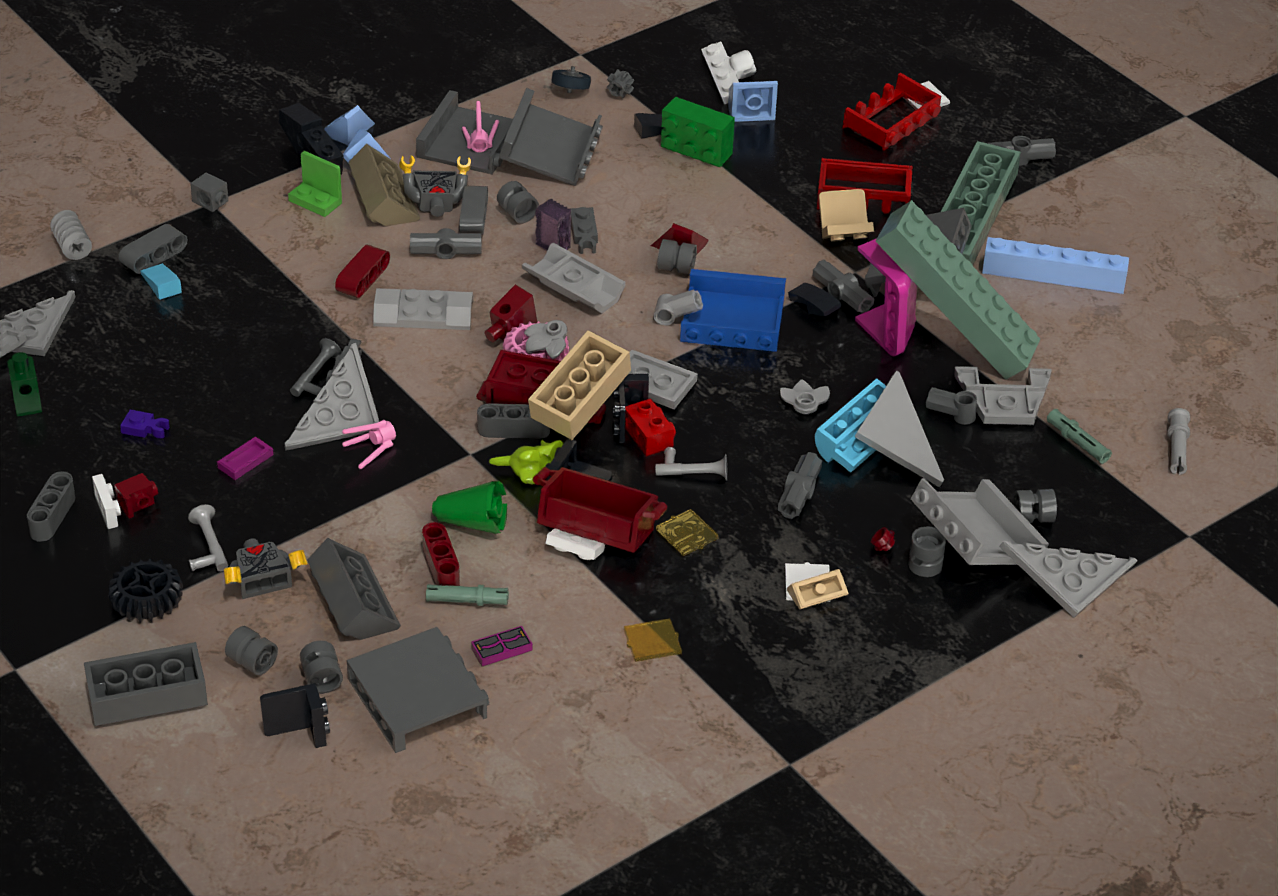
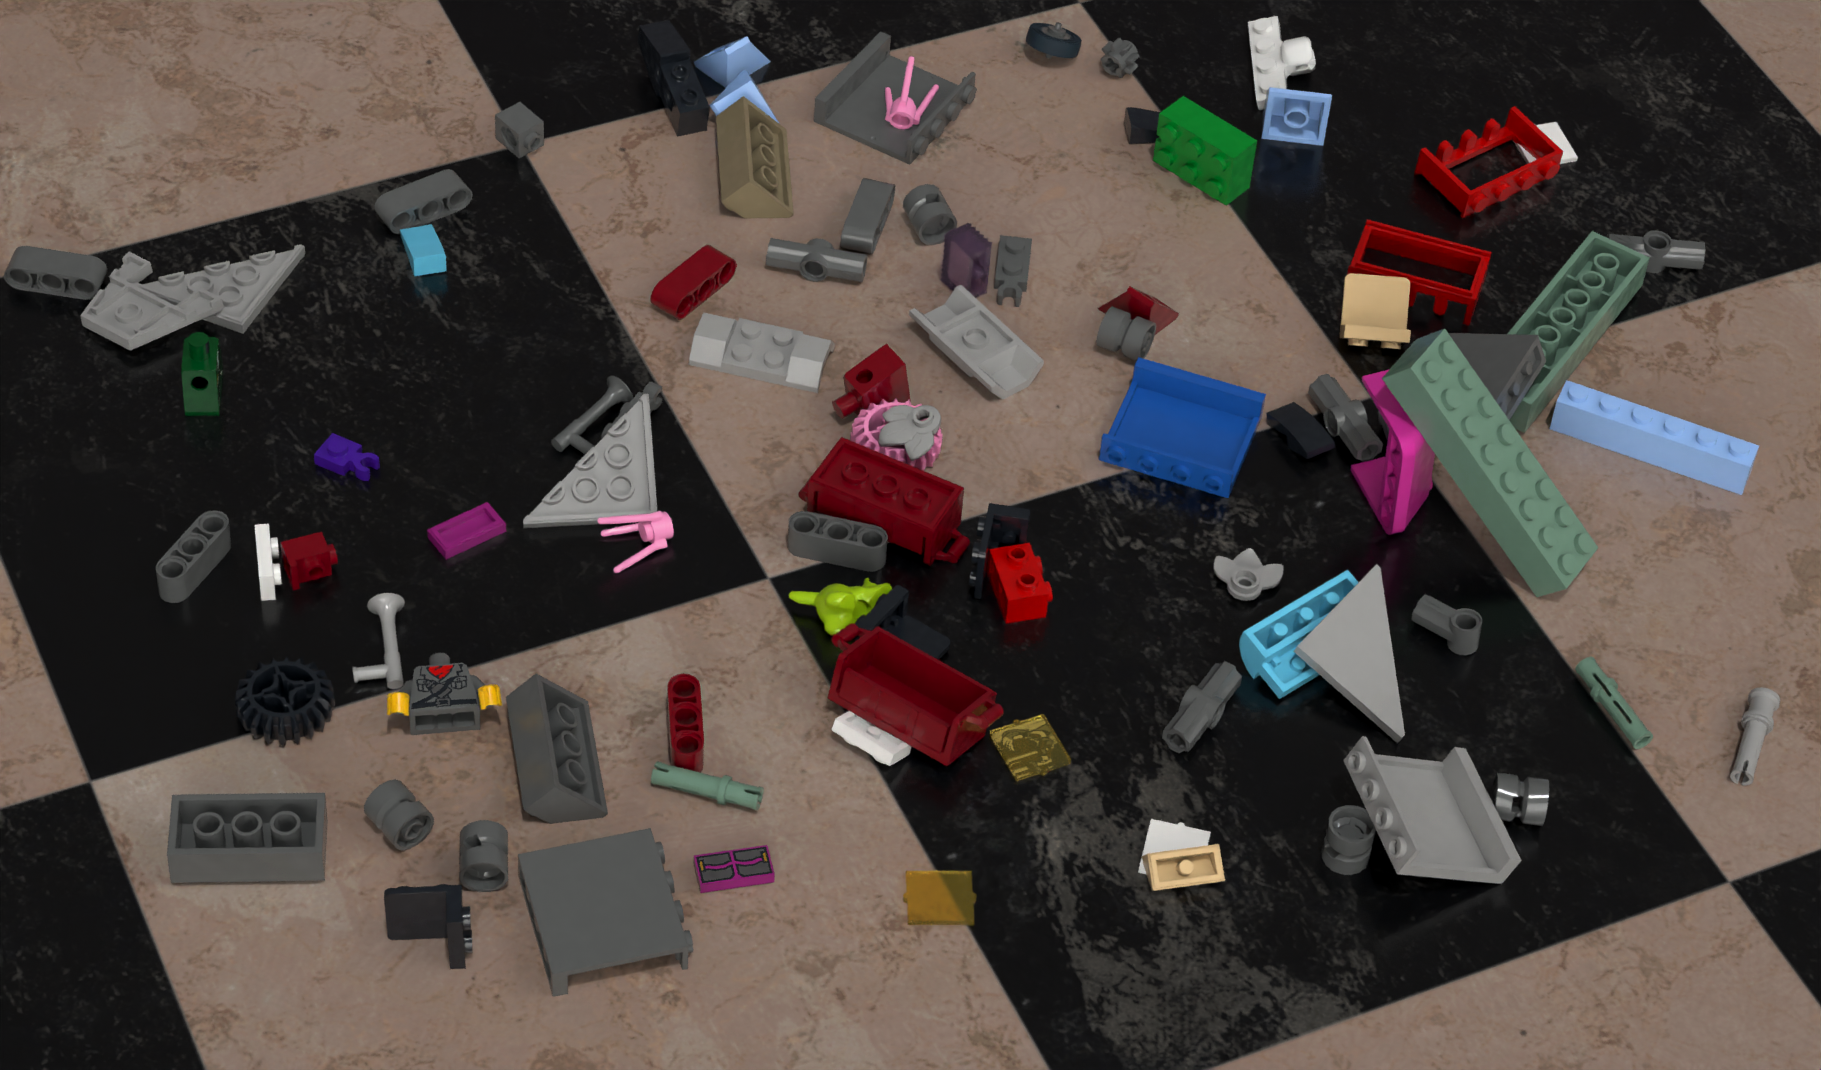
camera: 10 degrees right, 5 degrees up
light grey piece [50,210,92,260] -> none
bright green bracket [288,151,342,217] -> none
dark grey torso [399,155,471,217] -> none
green cone [432,481,507,534] -> none
dark grey panel [499,88,603,186] -> none
tan brick [528,331,631,440] -> none
light grey plate [629,350,697,409] -> none
light grey piece [654,289,703,326] -> none
light grey piece [656,447,727,481] -> none
dark red plate [871,527,895,551] -> none
light grey wing [954,367,1051,425] -> none
light grey tile [999,540,1137,618] -> none

